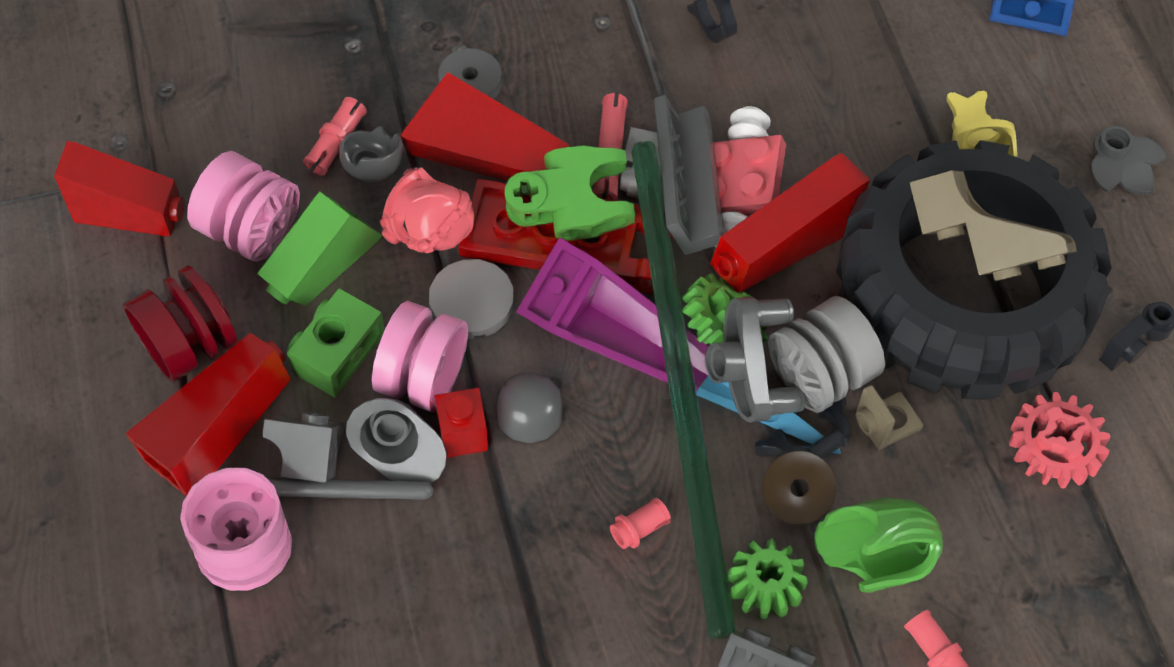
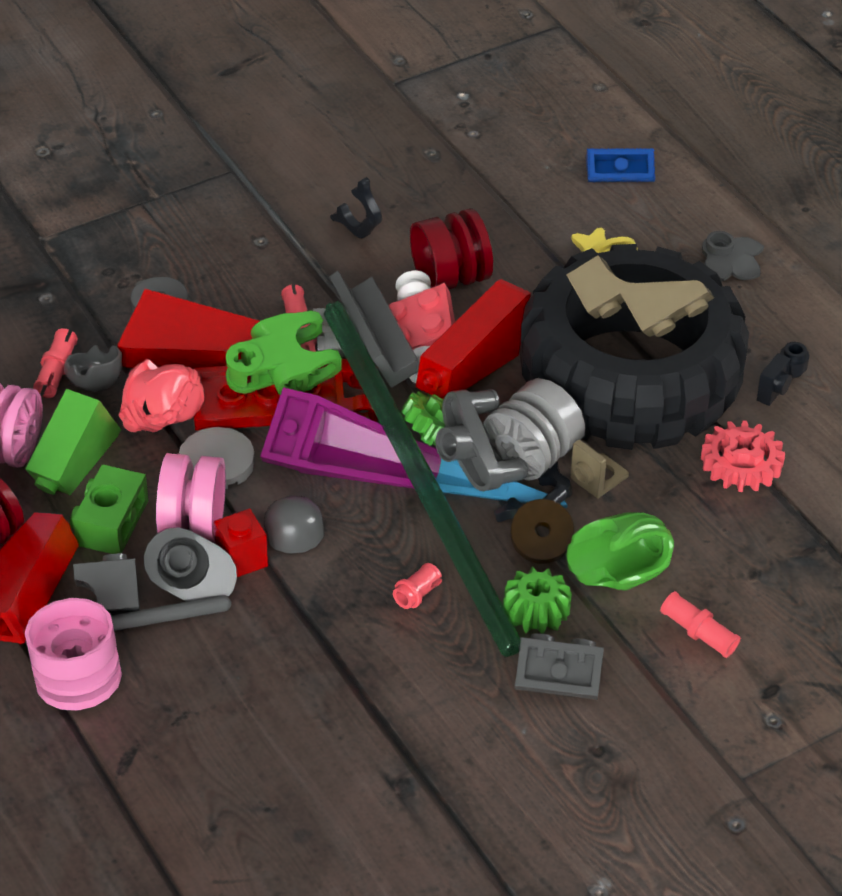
camera: 15 degrees left, 15 degrees down
none -> dark red wheel [410,208,493,289]

